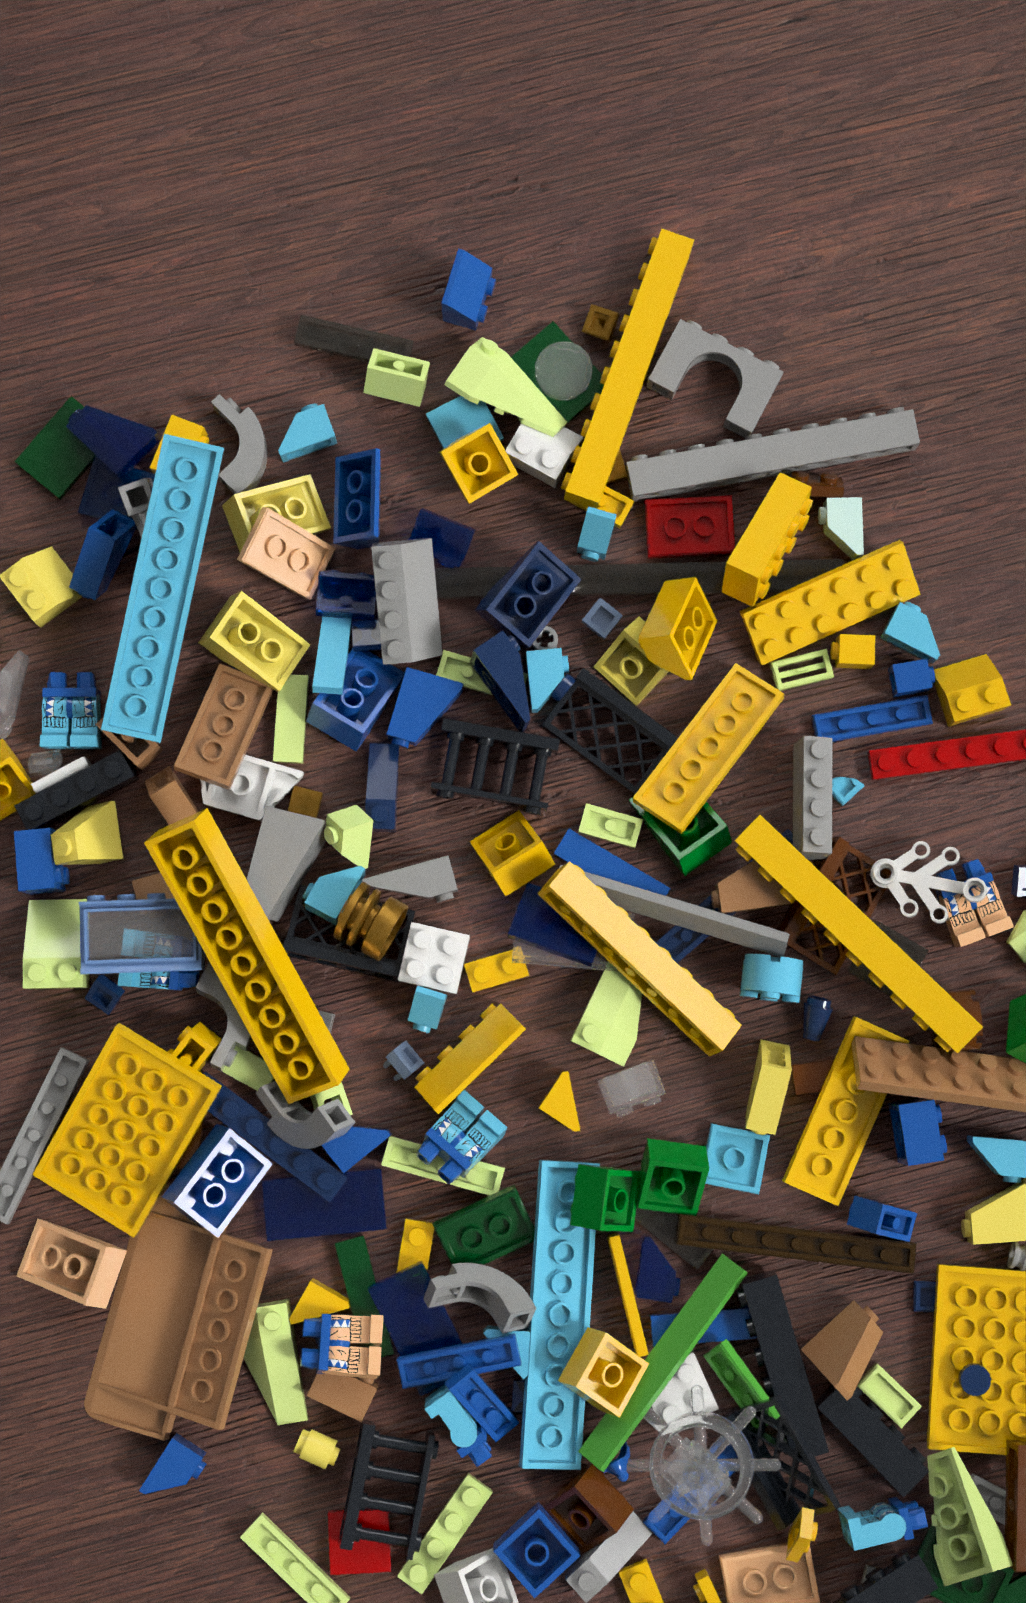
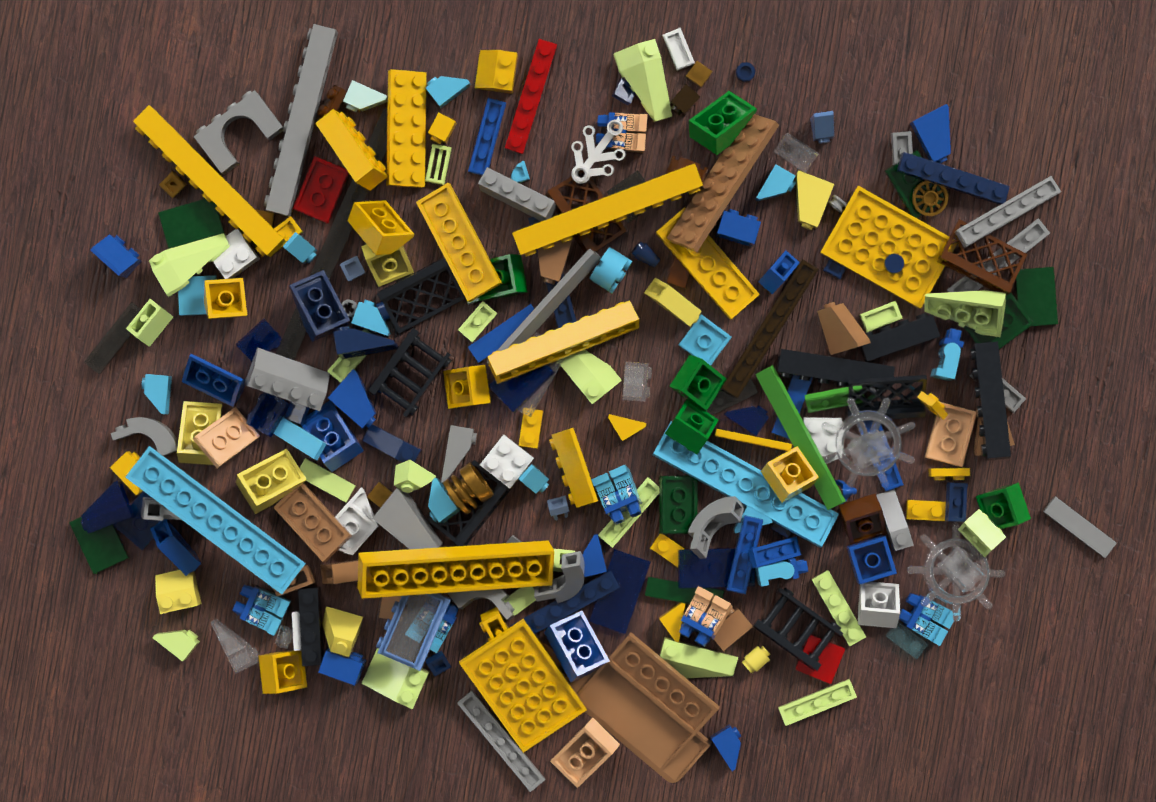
camera: 60 degrees left, 5 degrees up
clear tile [535,342,592,400] -> none
blue brick [888,659,935,698] -> none

